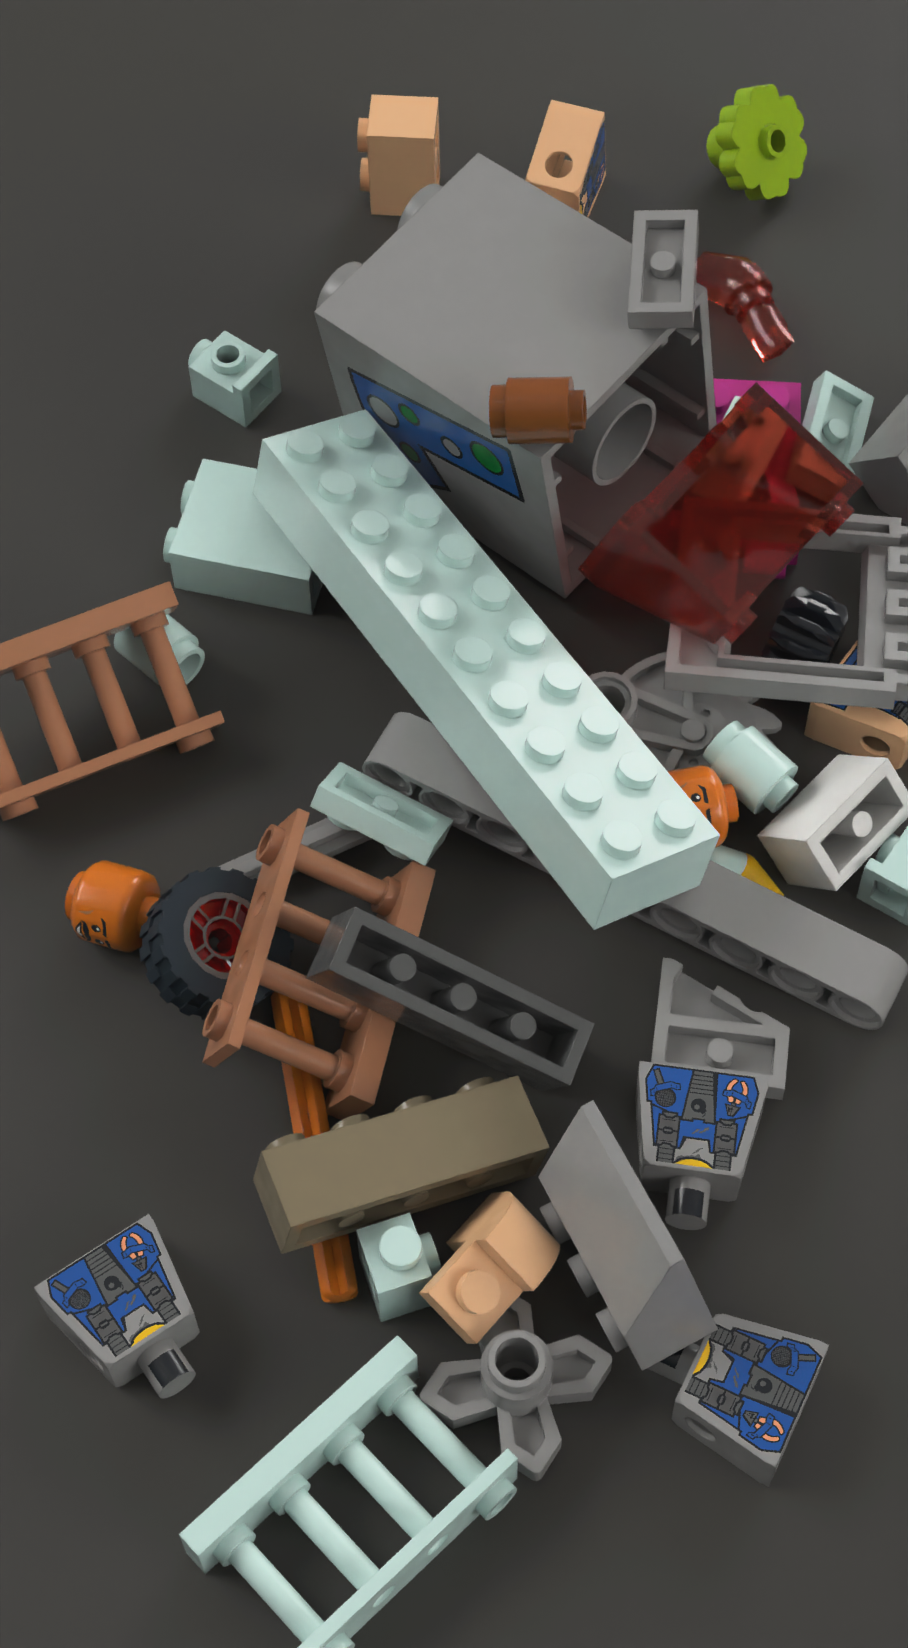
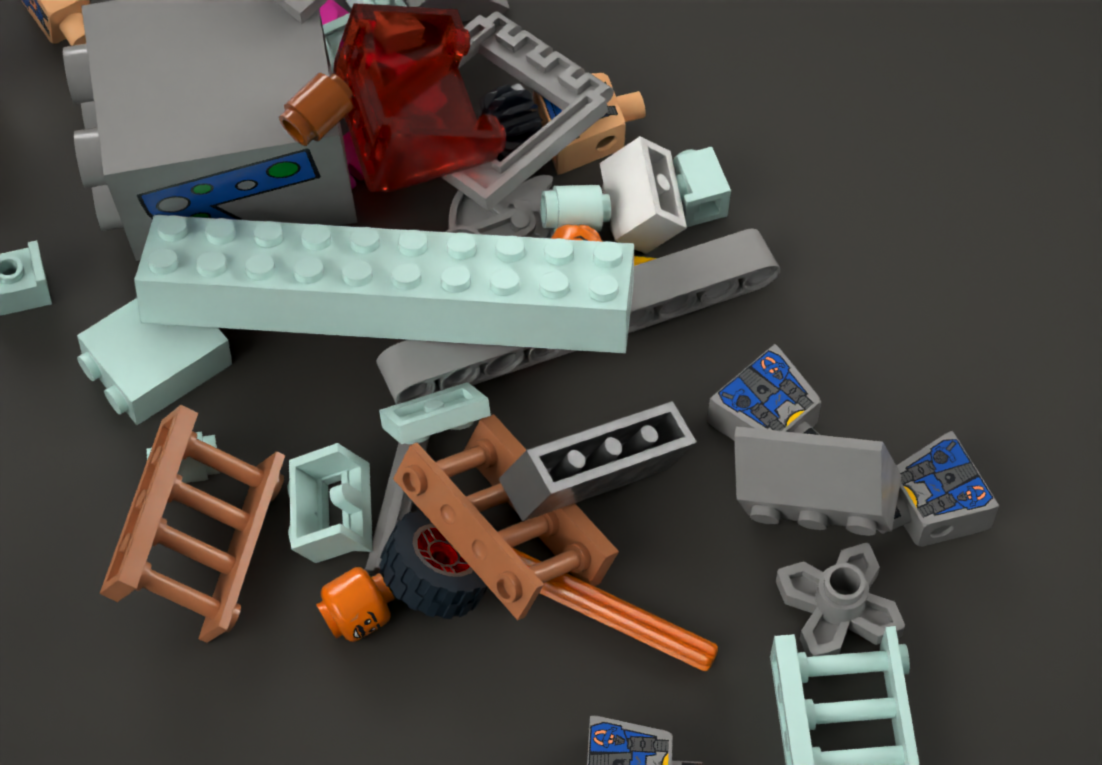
camera: 55 degrees left, 0 degrees up
dark tan brick [253,1075,550,1254] -> none
light aqua brick [356,1212,441,1322] -> none
light nougat brick [419,1191,560,1344] -> none
light grey wing [651,957,790,1100] -> none
none -> light aqua window [287,443,373,563]

